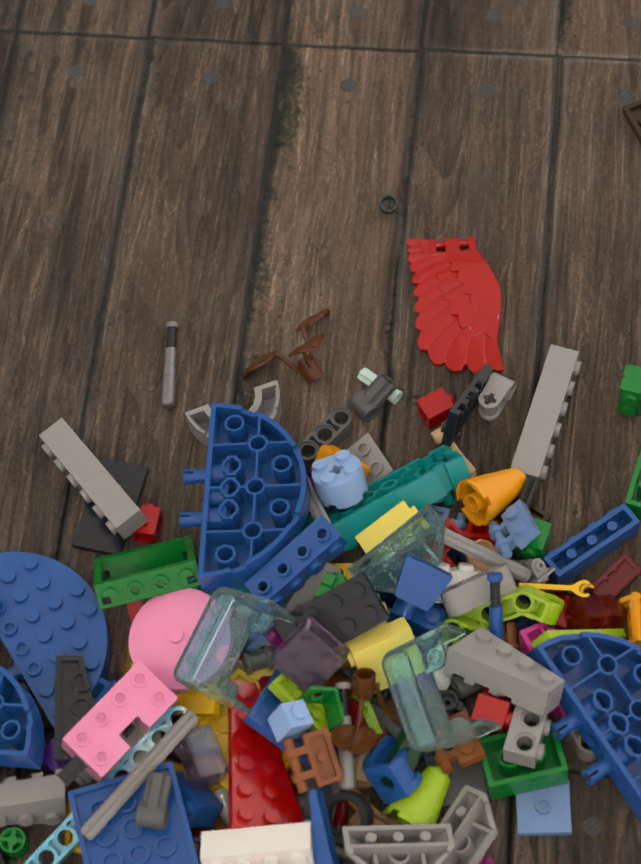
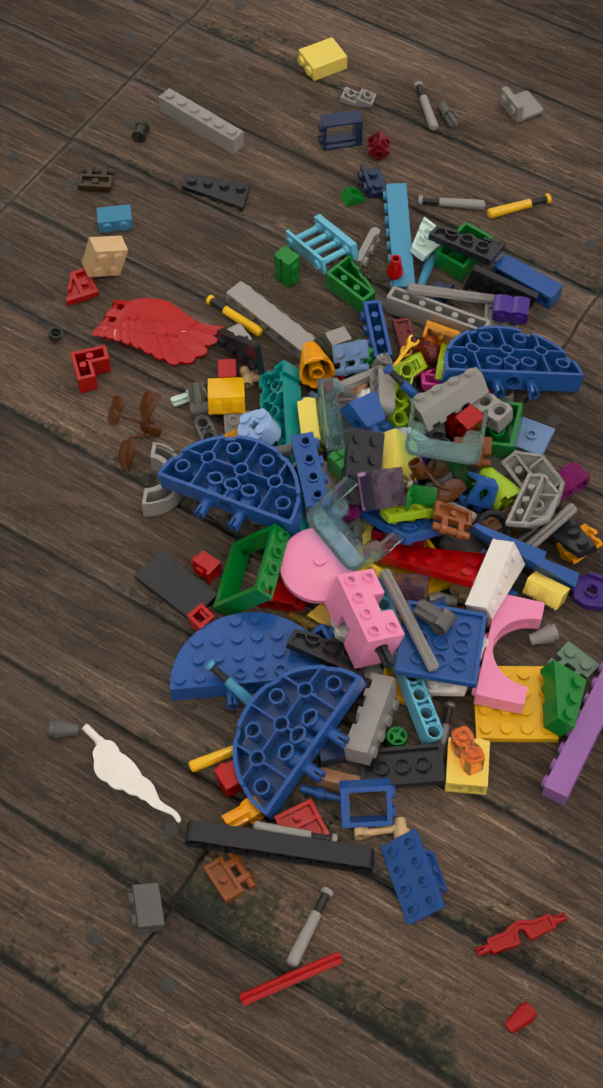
camera: 70 degrees left, 5 degrees down
light grey brick [39,418,148,540] -> none
flat silver piece [161,321,180,409] -> none
light blue brick [267,699,314,743] -> none
none -> red wing [66,268,99,306]
none -> red brick [70,345,111,393]
none -> tan brick [82,236,128,277]
none -> dark azure brick [96,204,133,233]
none -> red brick [187,603,215,632]
none -> yellow piece [206,295,263,337]
none -> yellow brick [208,377,245,415]
none -> light grey brick [325,326,352,346]

